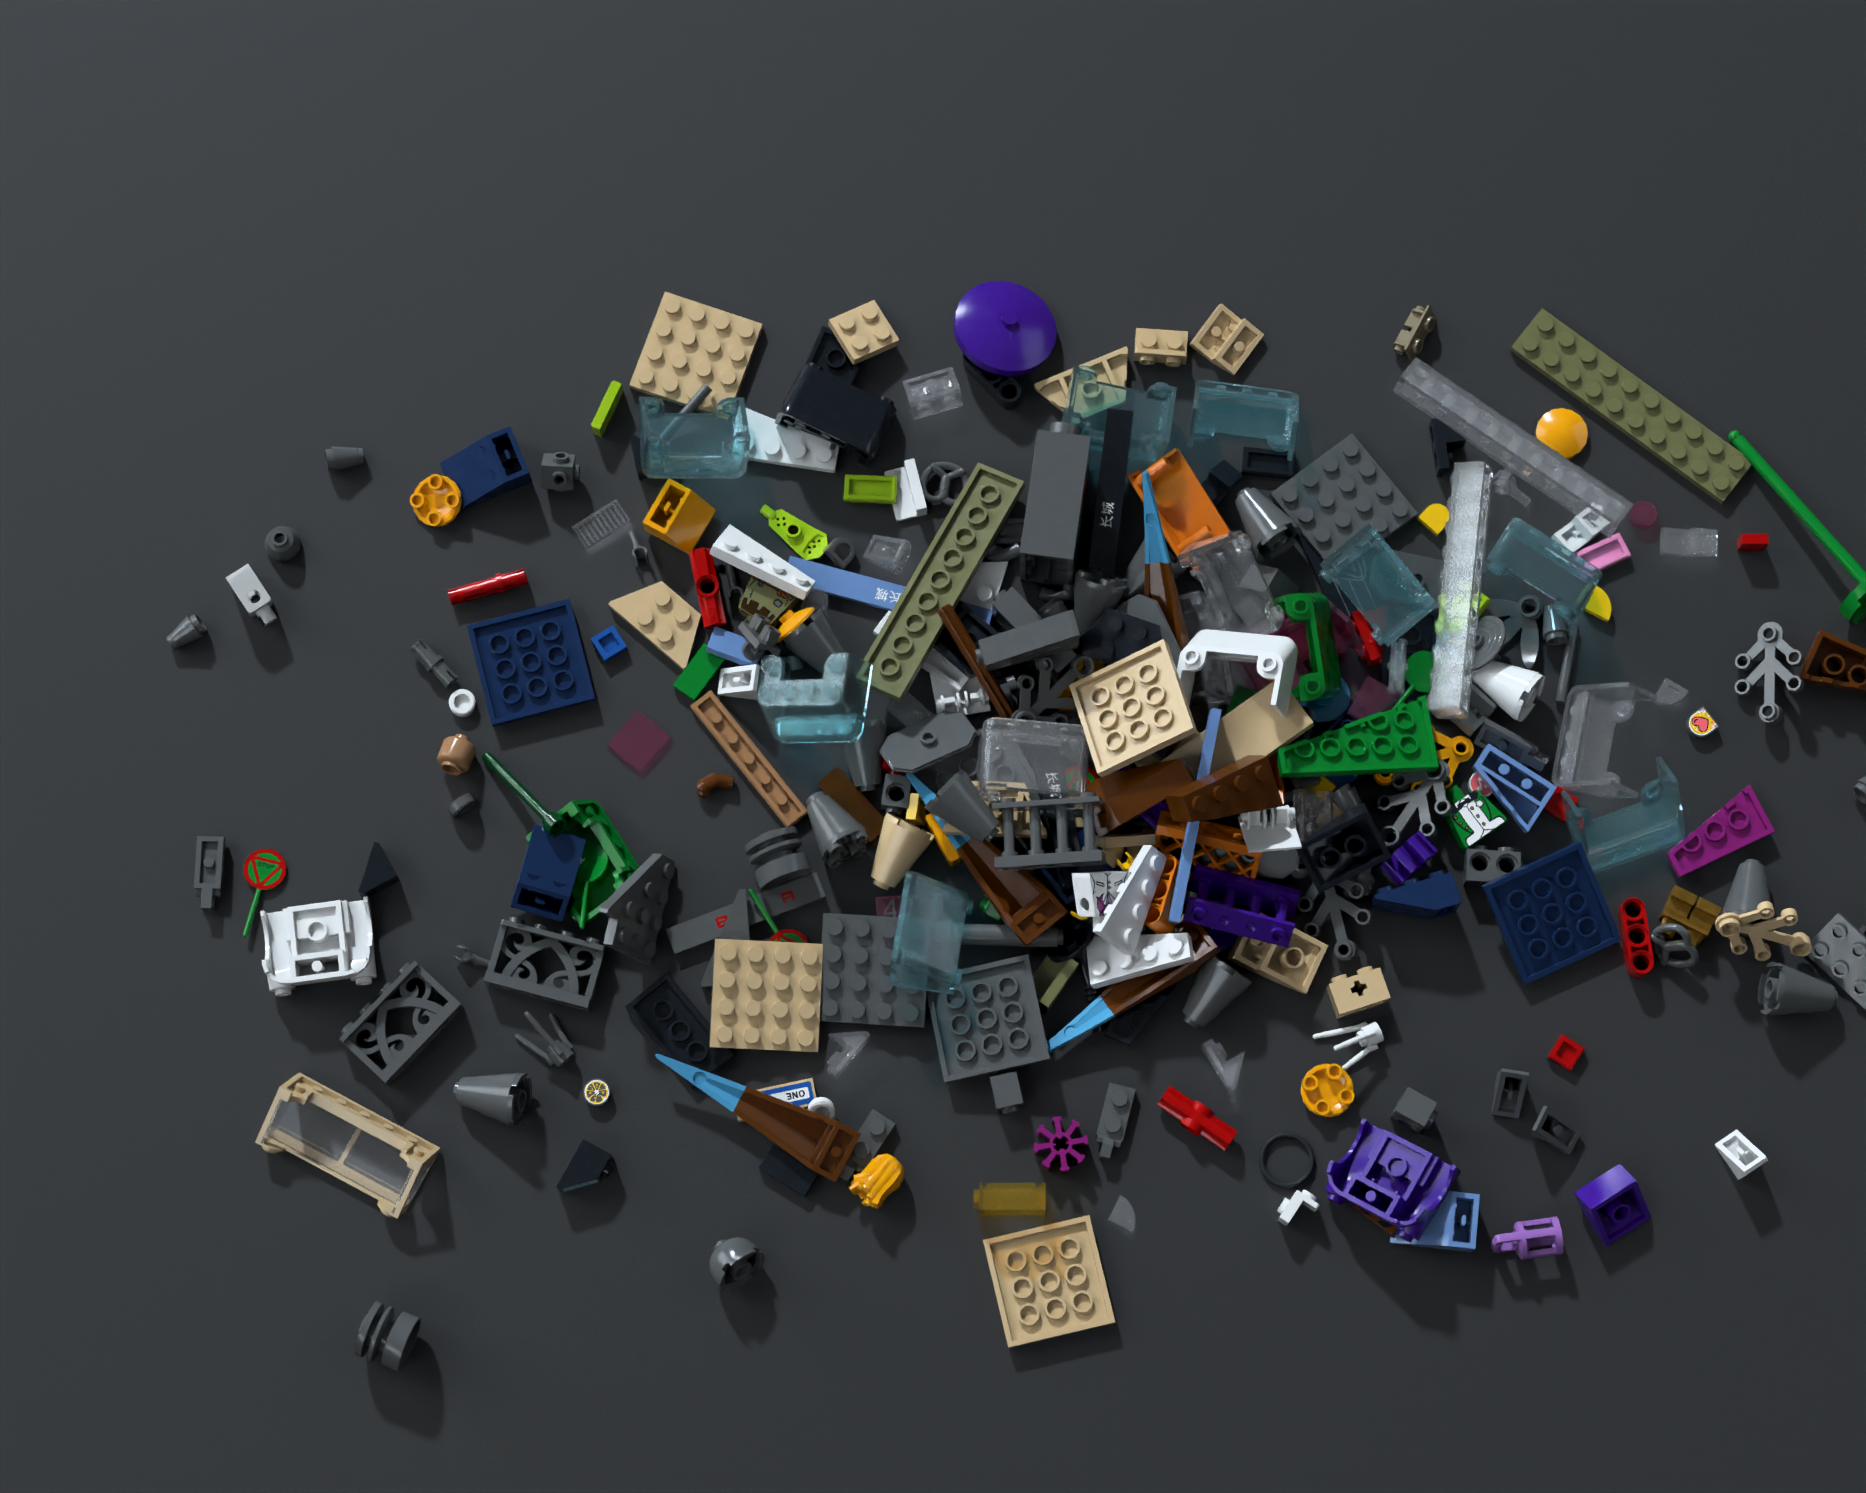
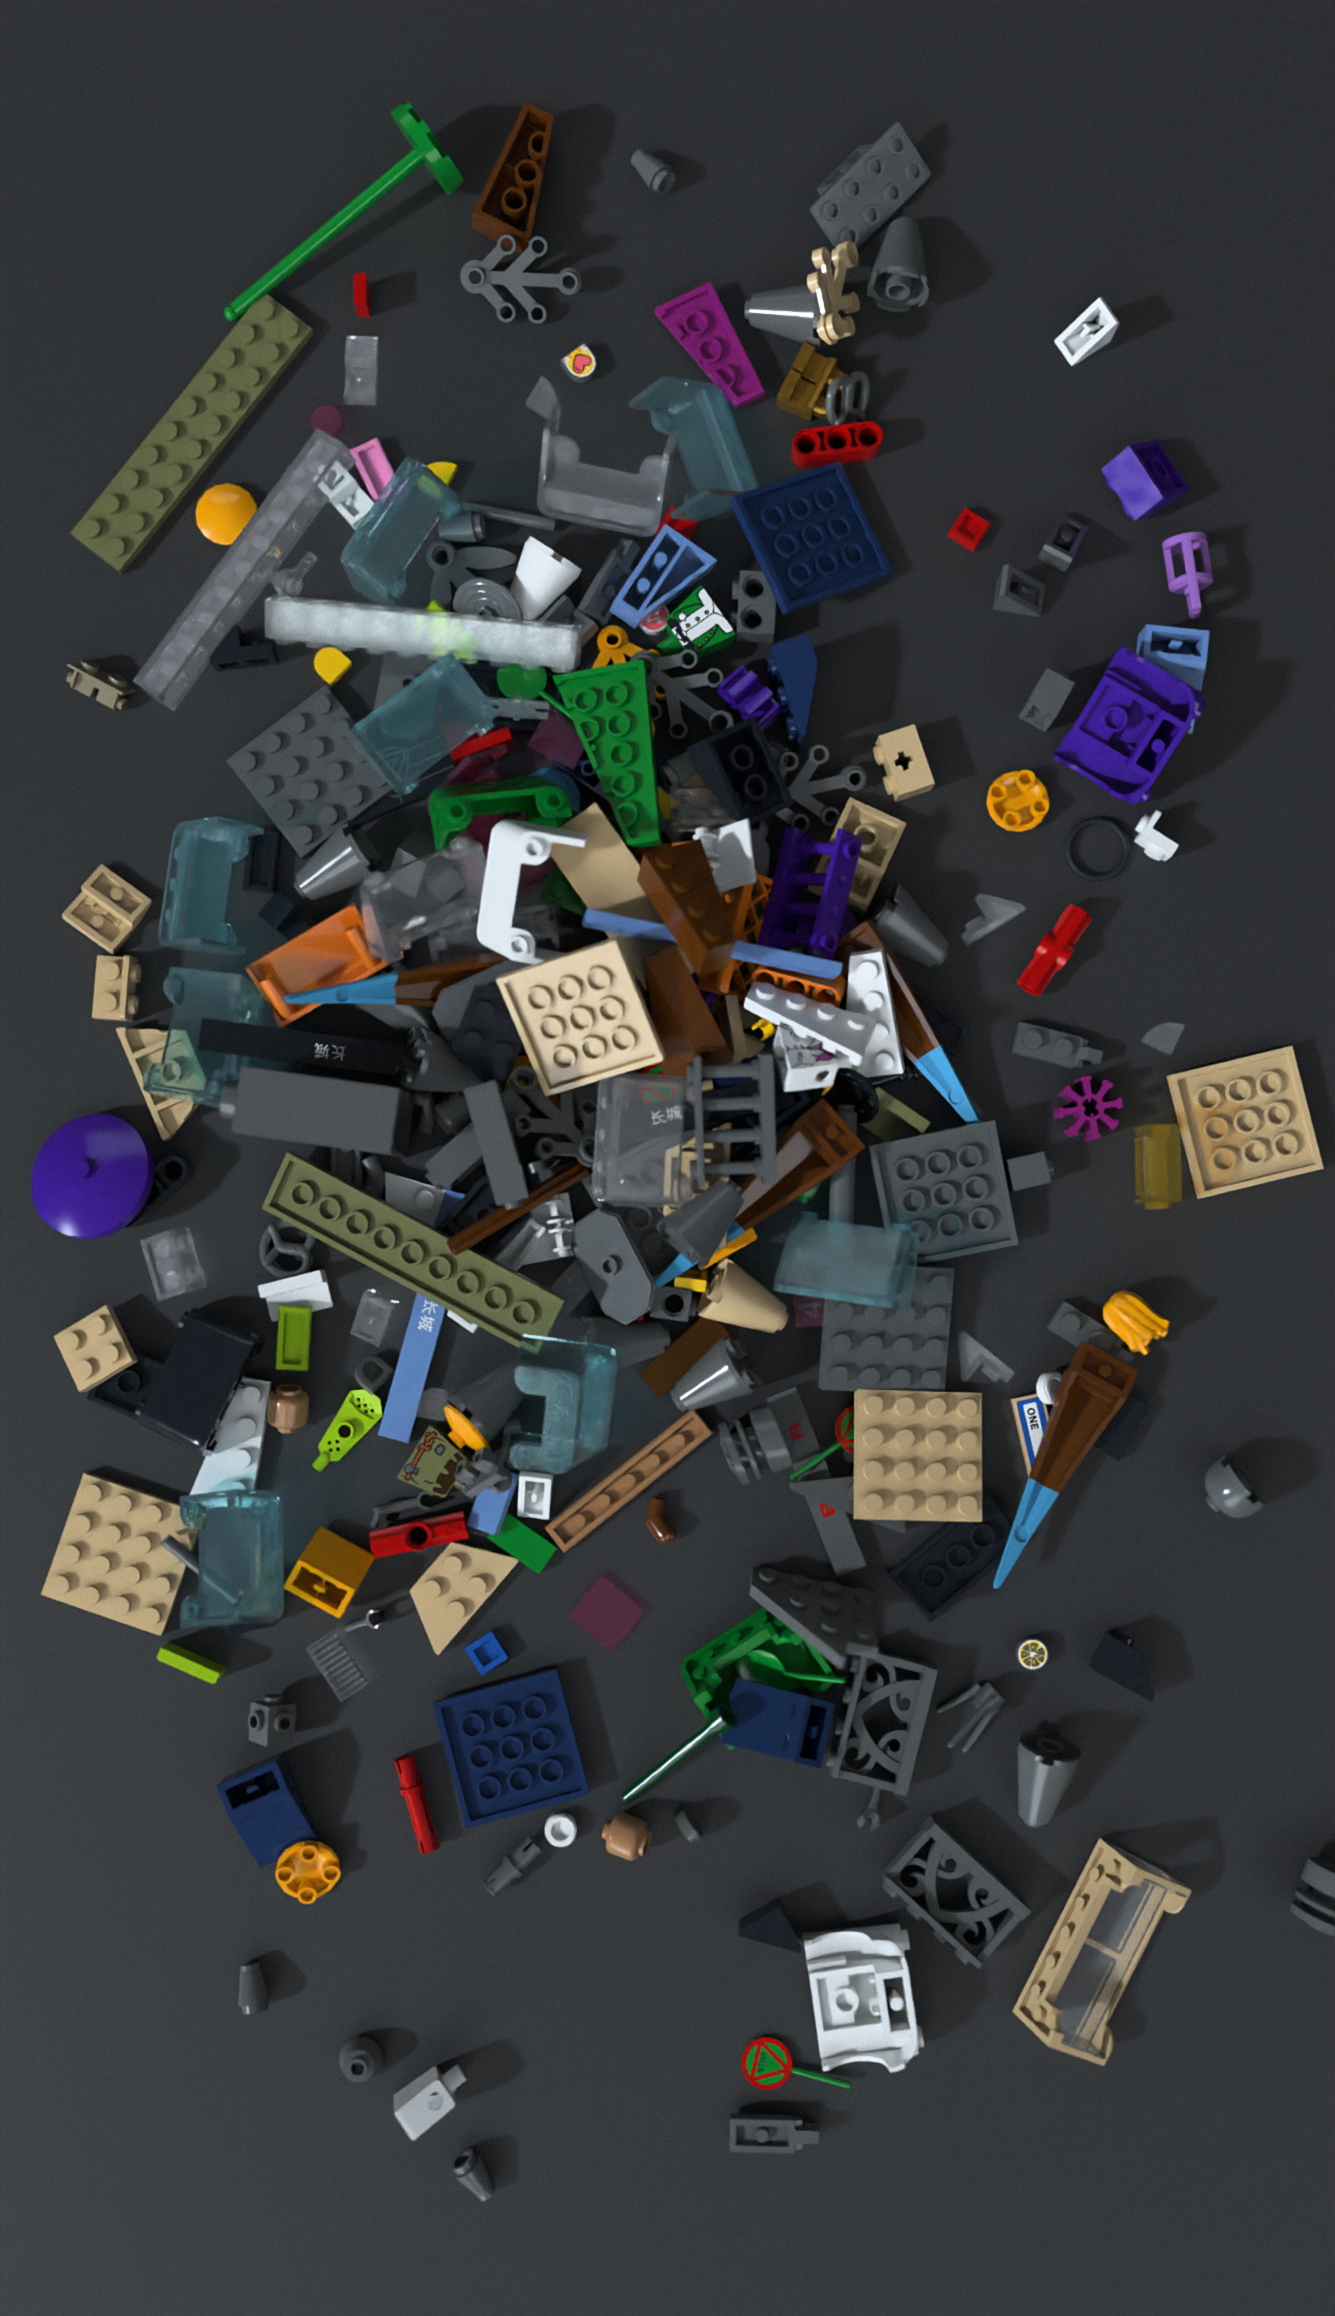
camera: 90 degrees left, 10 degrees up
white wing [709,524,815,600] -> none
white plant [1313,1021,1384,1070] -> none
none -> medium nougat head [267,1384,309,1434]

